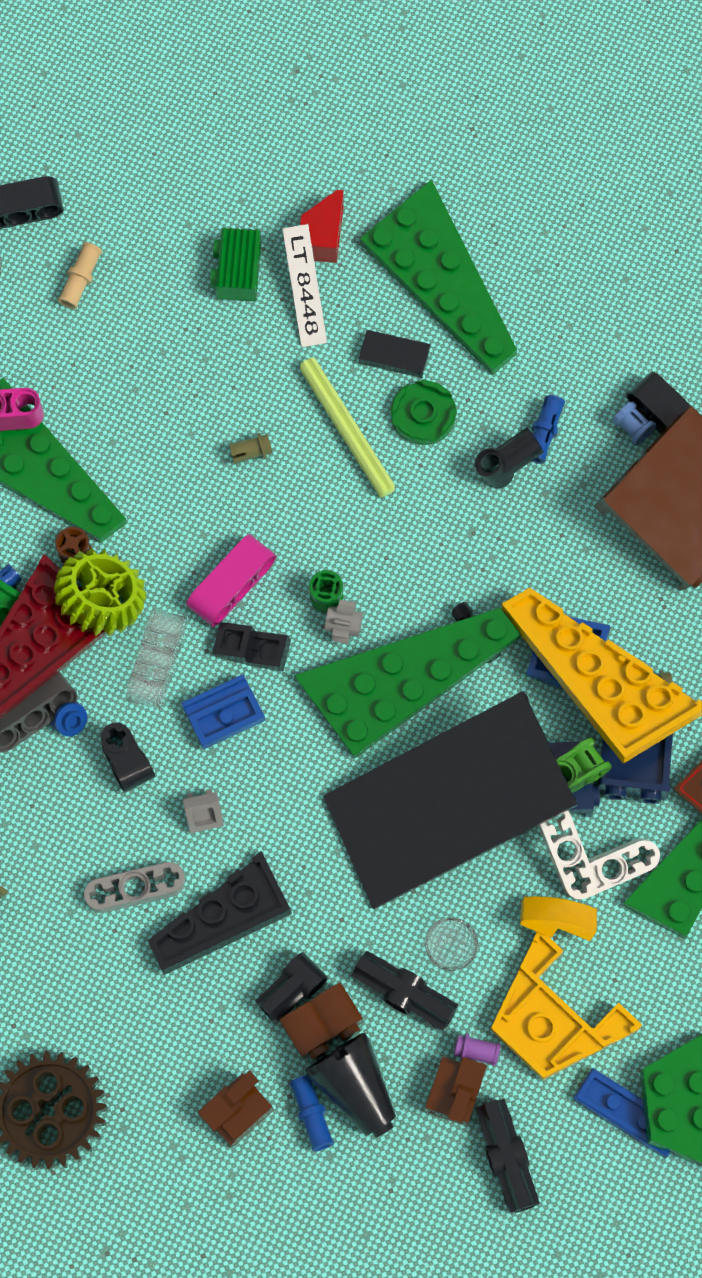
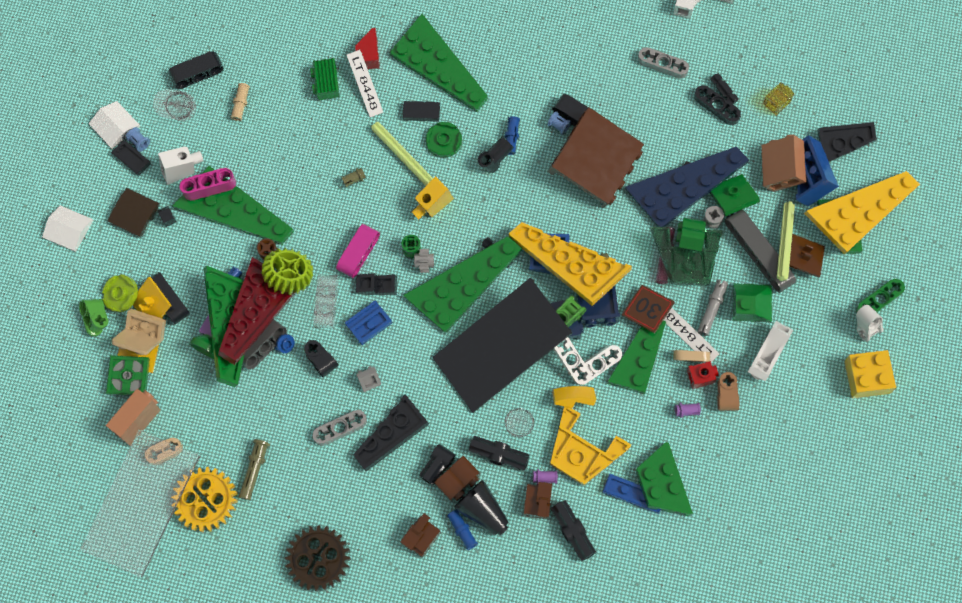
camera: 10 degrees left, 0 degrees up
none -> yellow torso [411,176,454,220]

